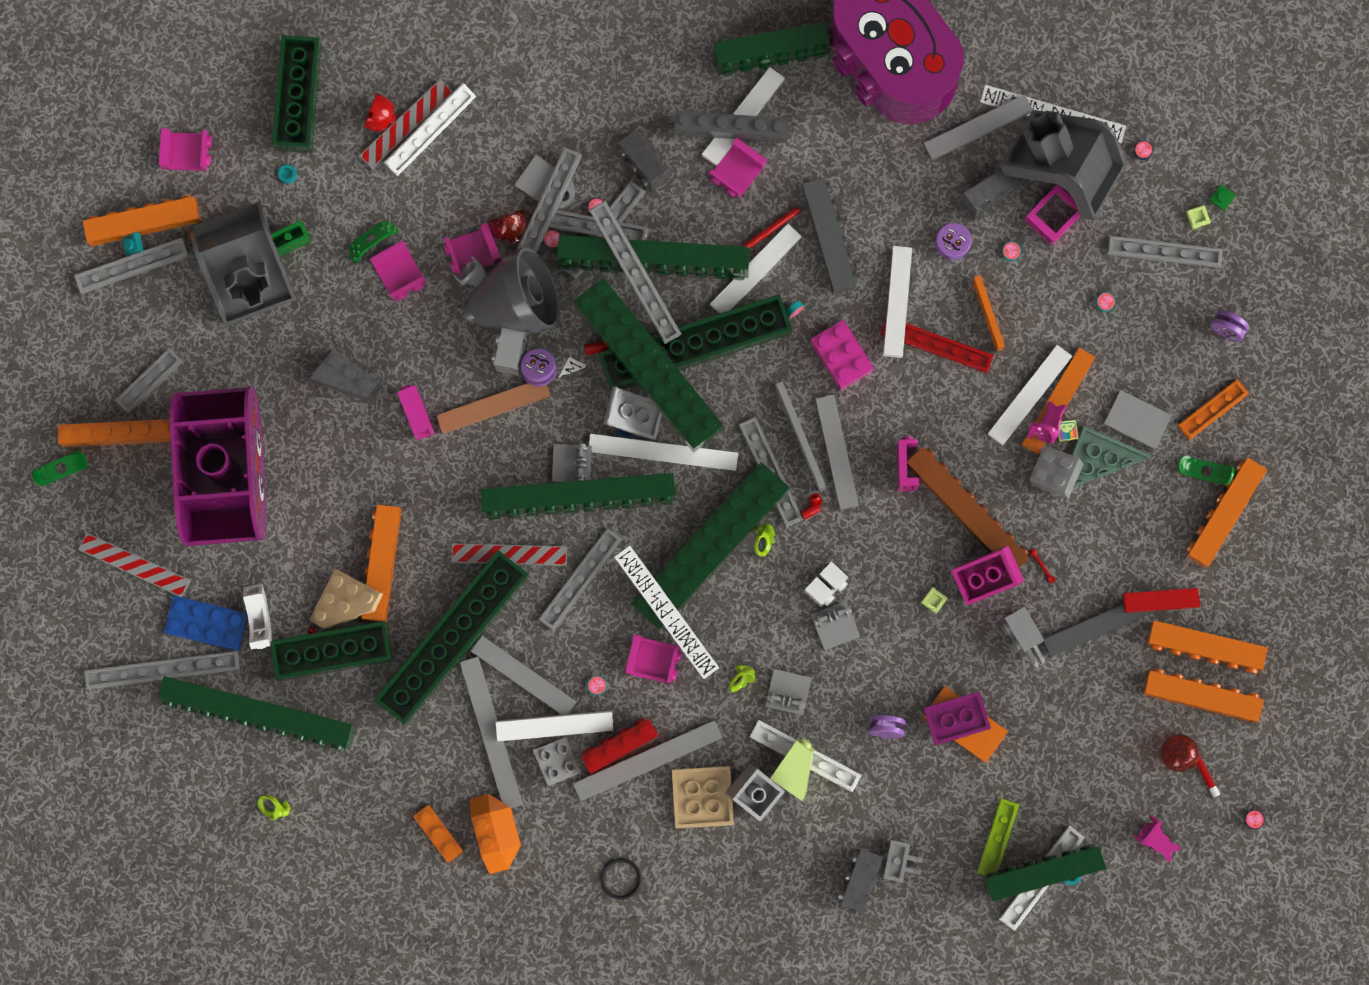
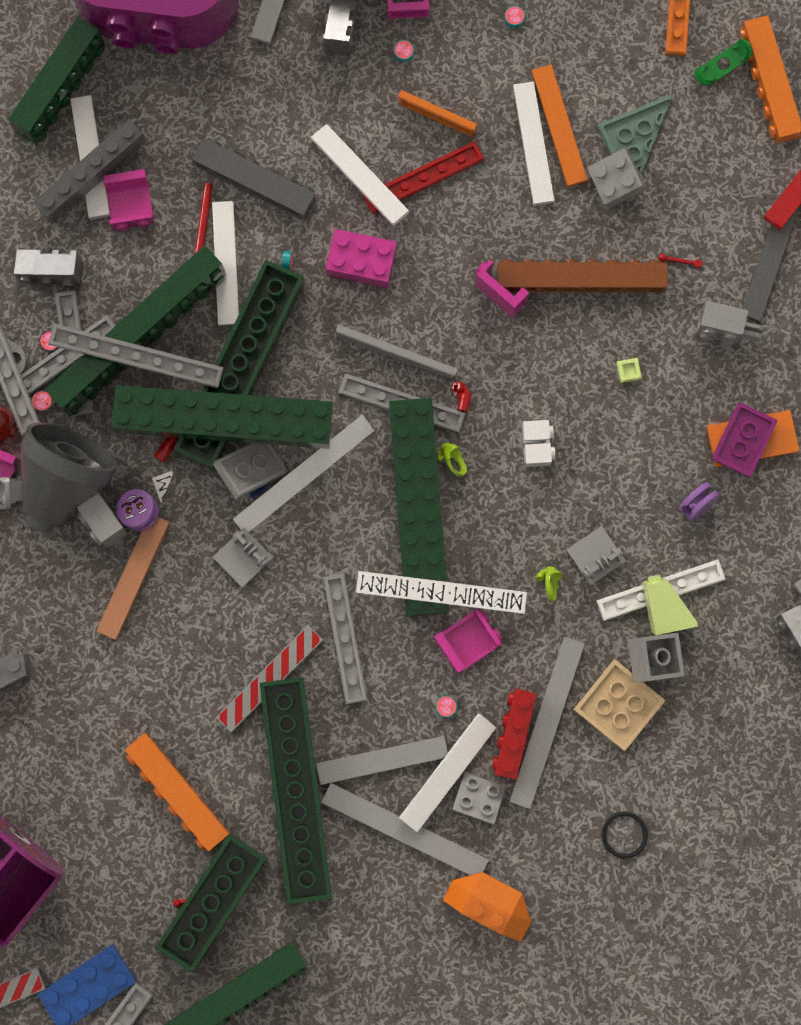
camera: 50 degrees left, 0 degrees up
white arch [243,584,272,649] -> none
tan plate [309,569,383,630] -> none
dark pink window [397,385,435,441] -> none
orange plate [413,805,464,863] -> none
dark green brick [481,473,676,520] -> none
light grey hinge [811,601,860,651] -> none
light grey tile [815,395,859,510] -> none
medium lavender head [935,223,971,260] -> none
dark pink brick [951,545,1024,606] -> none
dark pink hair [1027,402,1066,445] -> none
tile [1058,420,1078,442] -> none
light grey tile [1103,390,1172,450] -> none

